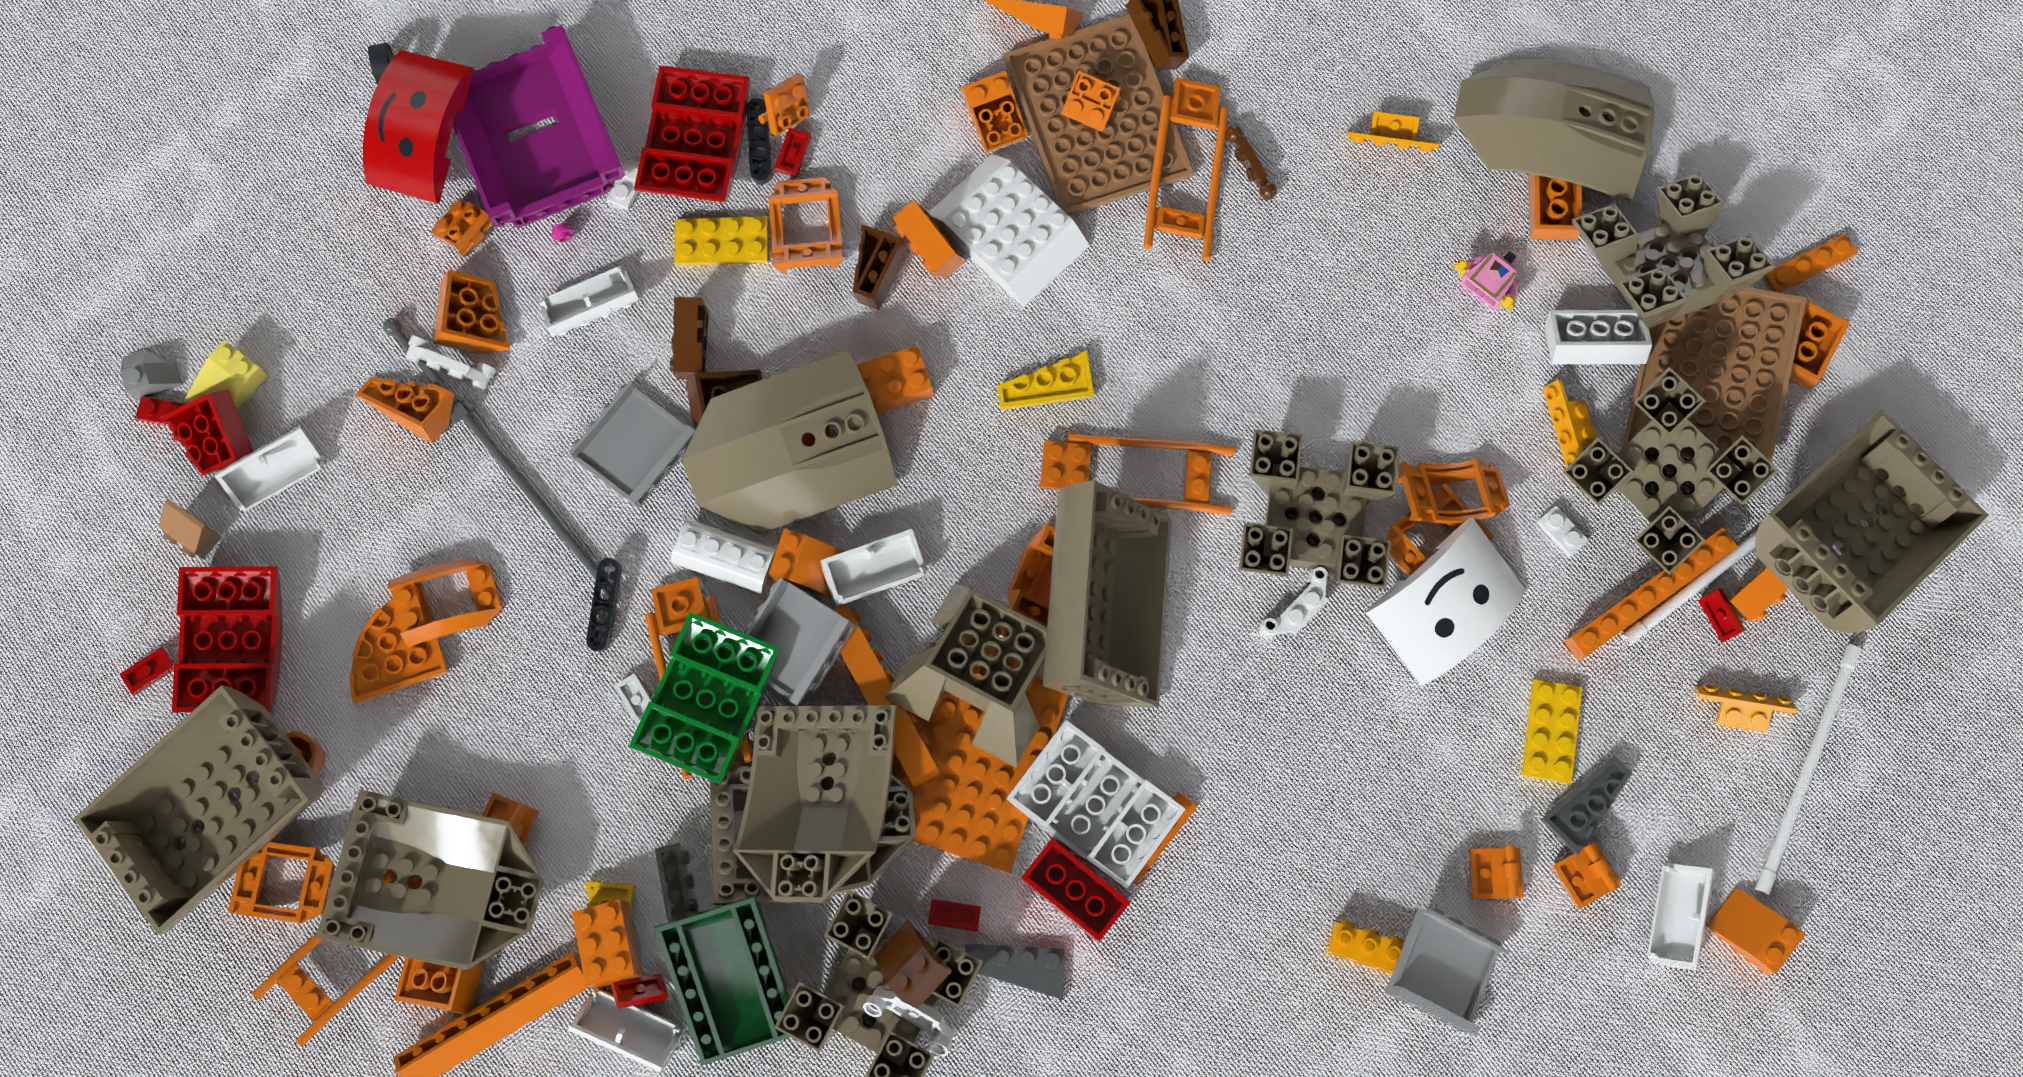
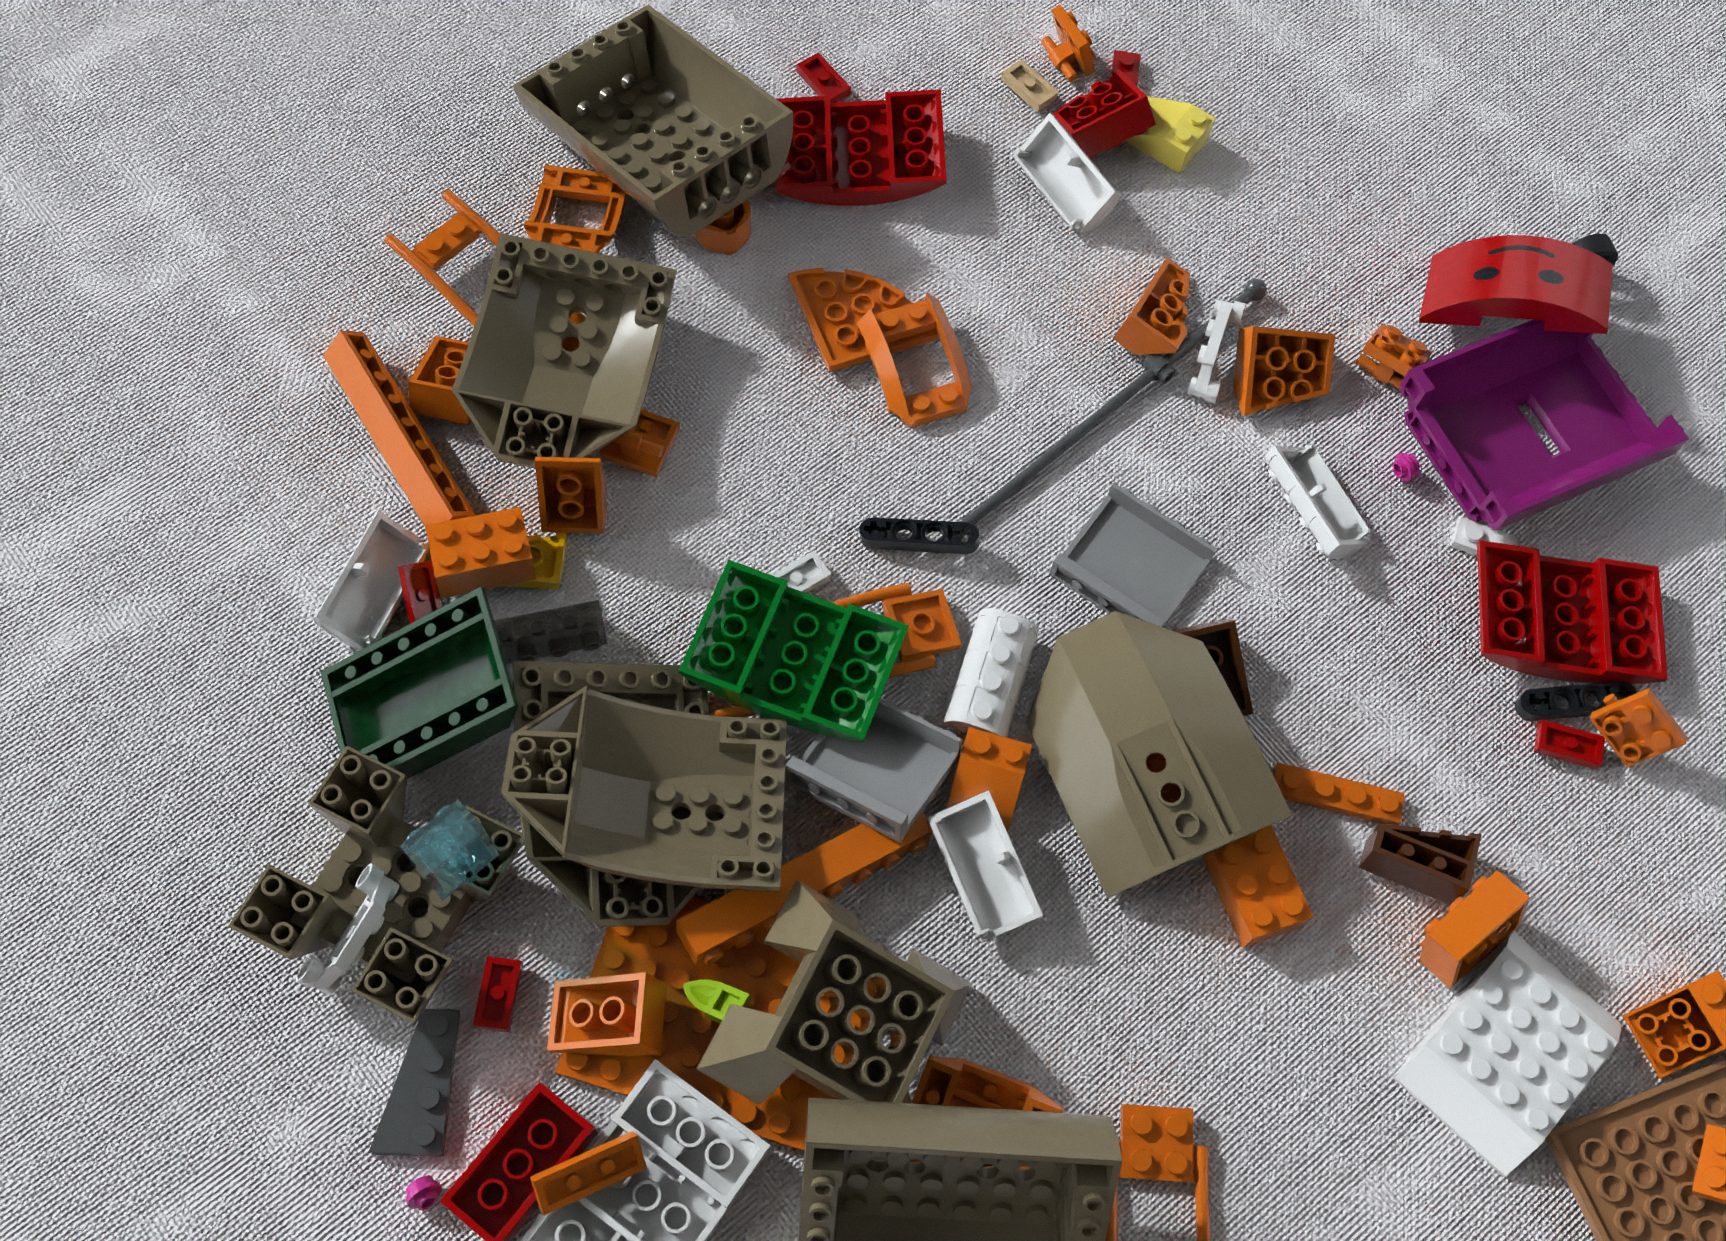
camera: 80 degrees right, 10 degrees down
light grey slope [120,350,182,400] -> none
medium nougat slope [158,499,221,560] -> none
reddish brown wedge [670,297,709,380] -> none
yellow plate [674,216,768,266] -> none
orange wedge [768,177,843,275] -> none
reddish brown slope [873,920,952,1009] -> none
yellow wing [997,350,1094,411] -> none
none -> clear light blue brick [400,799,499,901]
none -> dark pink plate [405,1175,442,1210]
none -> orange plate [530,1131,647,1216]
none -> orange slope [535,457,607,534]
none -> orange slope [547,972,667,1056]
none -> lime plate [683,979,753,1023]
none -> tan plate [1001,59,1059,113]
none -> orange plate [1041,4,1096,82]
none -> orange plate [1273,762,1405,825]

